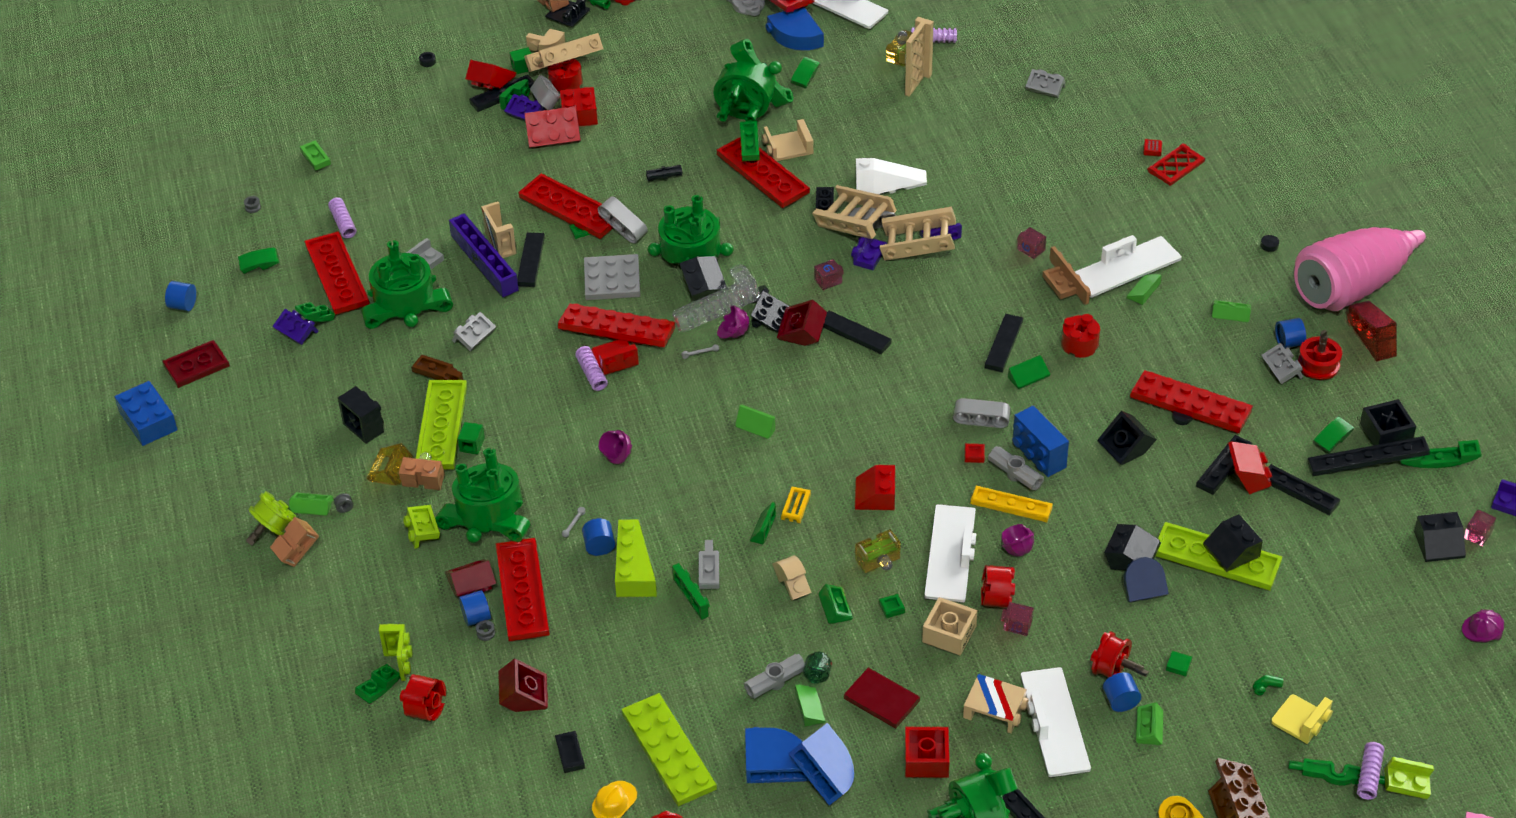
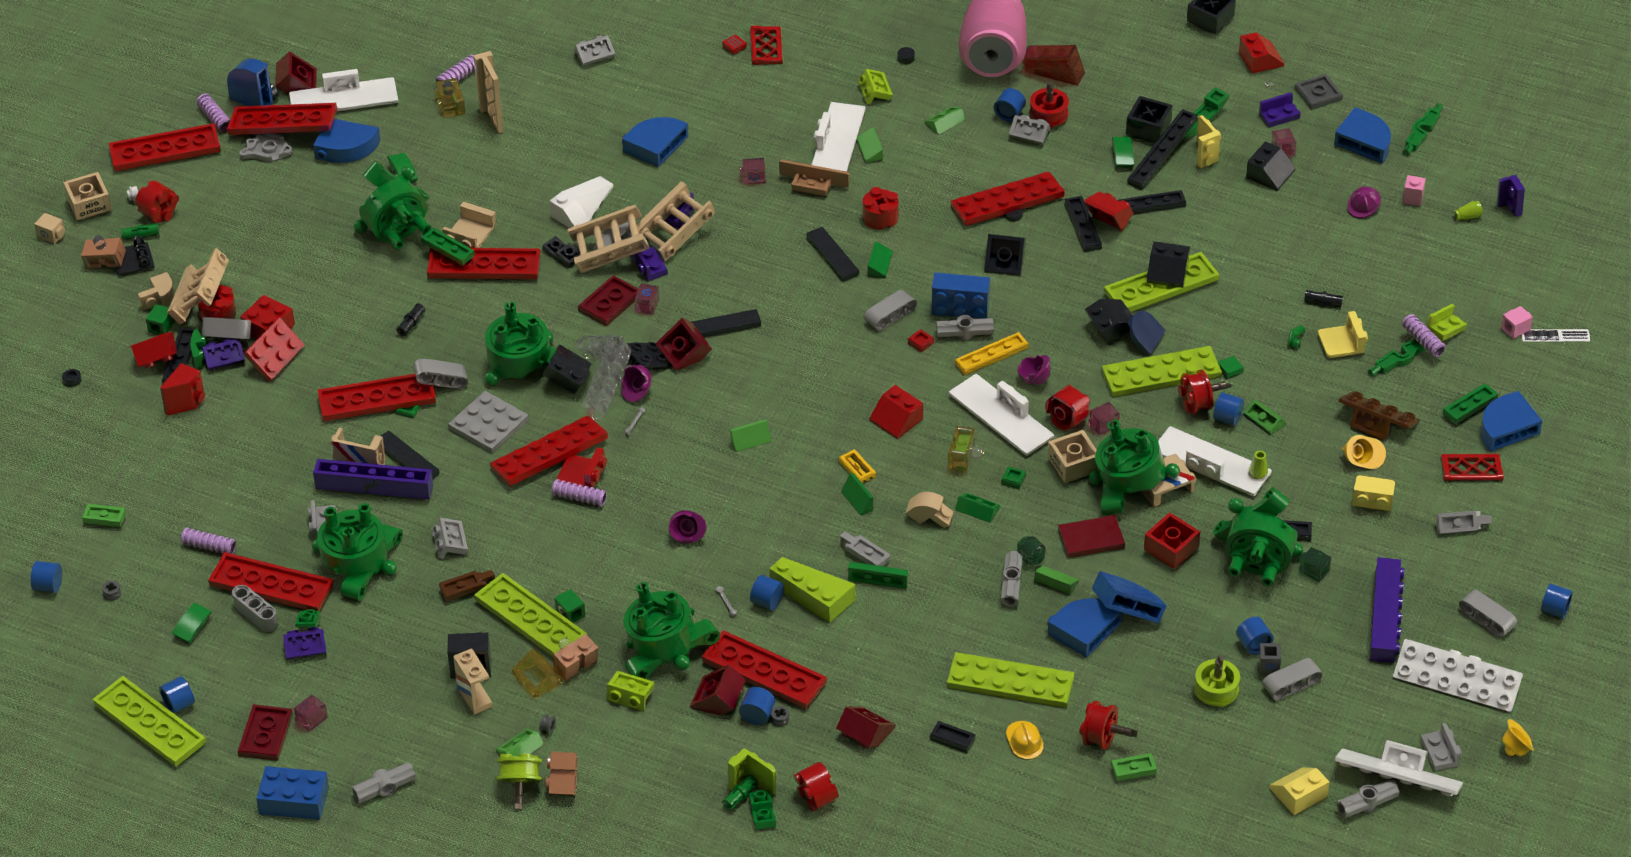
camera: 50 degrees left, 0 degrees up
none -> blue piece [31,561,62,593]
none -> lime plate [92,676,206,767]
none -> red slope [160,363,205,415]
none -> light grey beam [232,585,278,632]
none -> clear pink brick [294,695,328,732]
none -> light grey piece [352,762,416,803]
none -> tan panel [453,648,493,715]
none -> dark red tile [578,275,642,327]
none -> blue brick [622,117,688,167]
none -> green pin [722,775,758,811]
none -> lime bracket [858,69,893,104]
none -> green piece [1089,419,1180,515]
none -> lime plate [1102,346,1222,397]
none -> light yellow bracket [1197,115,1221,168]
none -> lime cone [1249,451,1268,479]
none -> black pin [1304,290,1343,307]

